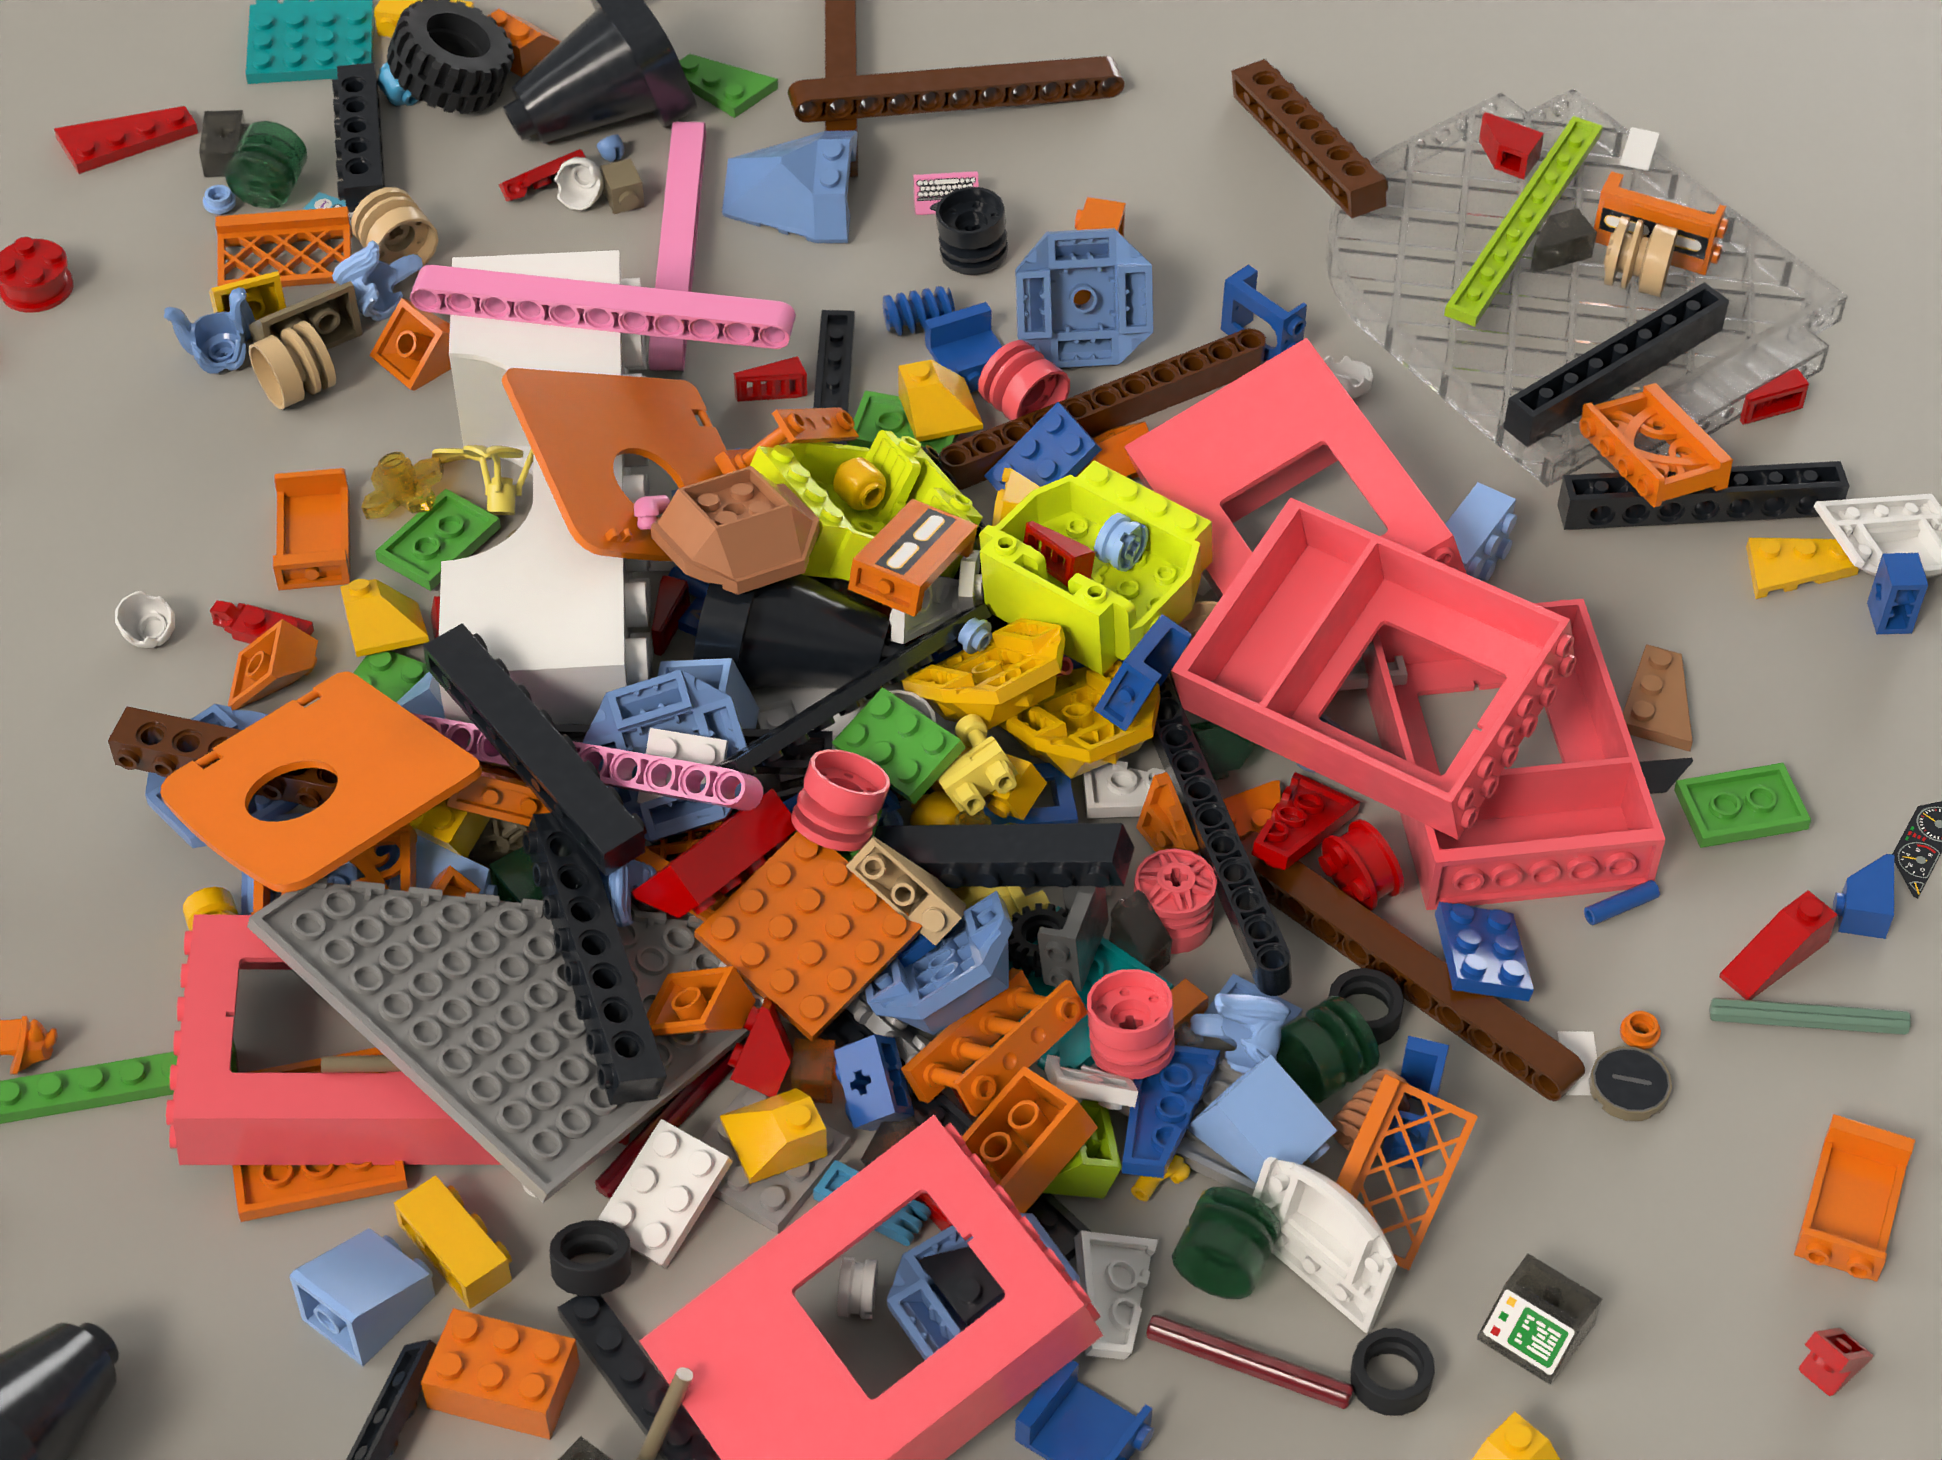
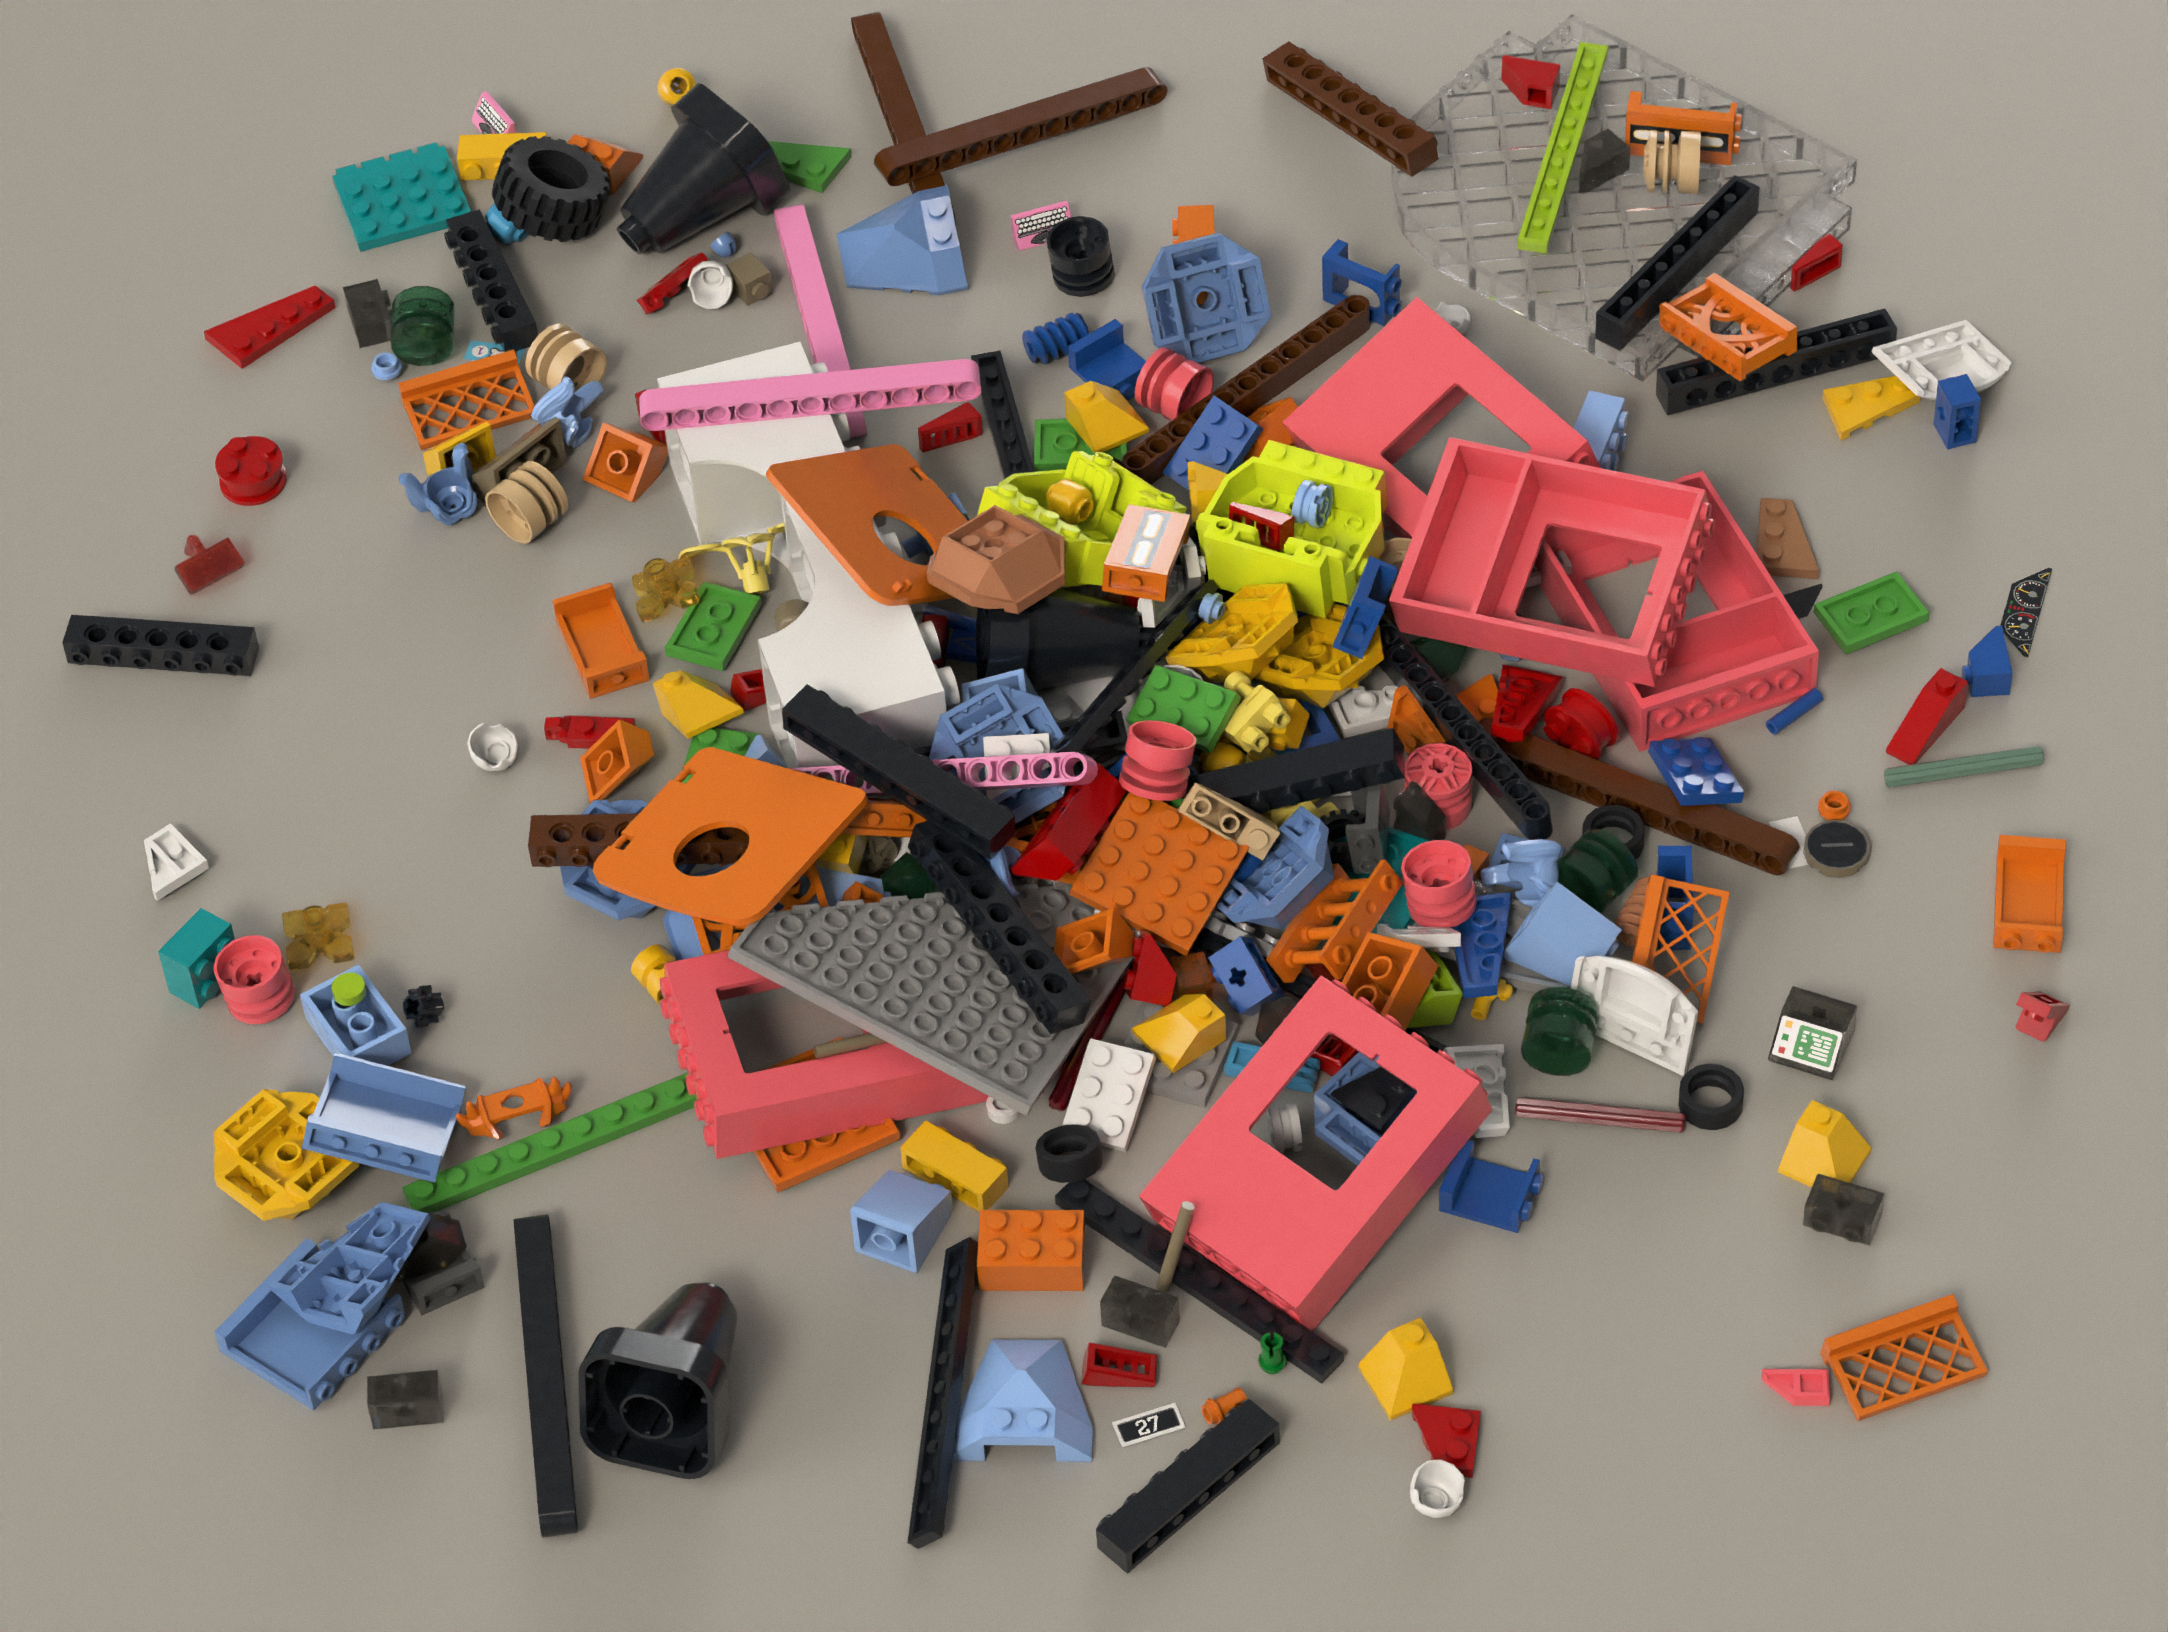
camera: 10 degrees left, 0 degrees up
bright pink arm [634,495,670,530] -> none
orange fence [714,407,859,475] -> none
white sticker [1619,127,1659,171] -> none

